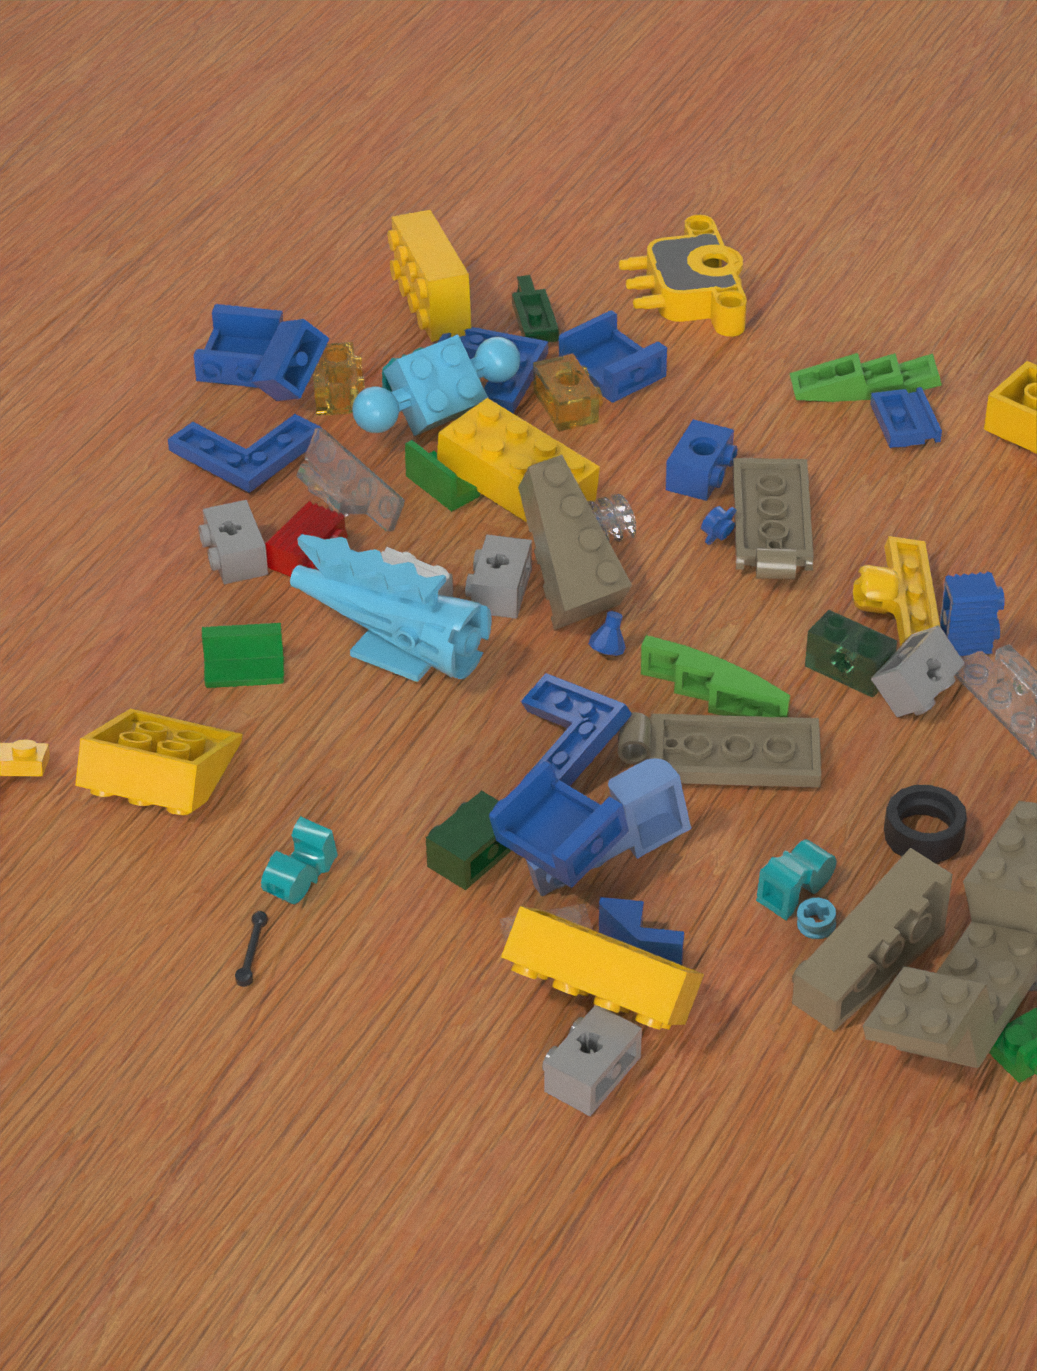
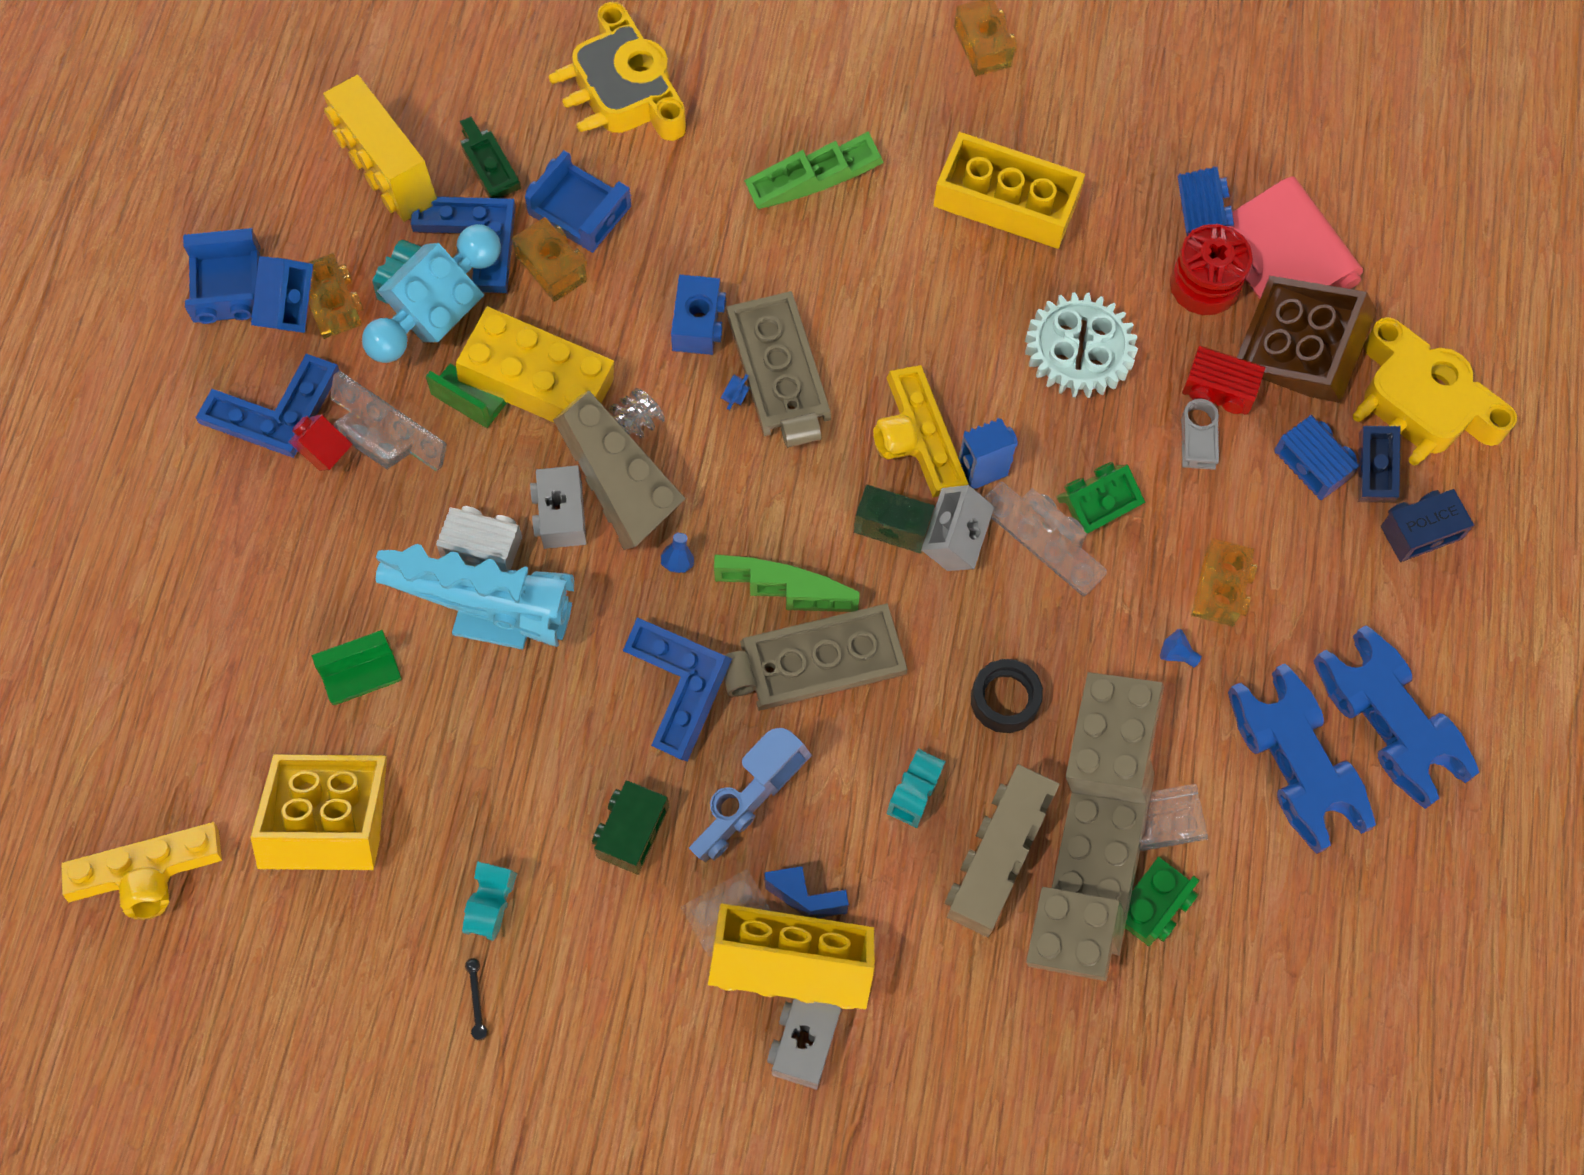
camera: 20 degrees left, 25 degrees up
light grey brick [198,500,268,584] -> none
red brick [265,500,348,577] -> none
blue panel [489,760,629,888] -> none
medium azure bush [797,898,836,939] -> none
blue plate [870,387,942,448] -> none
none -> red brick [289,415,353,471]

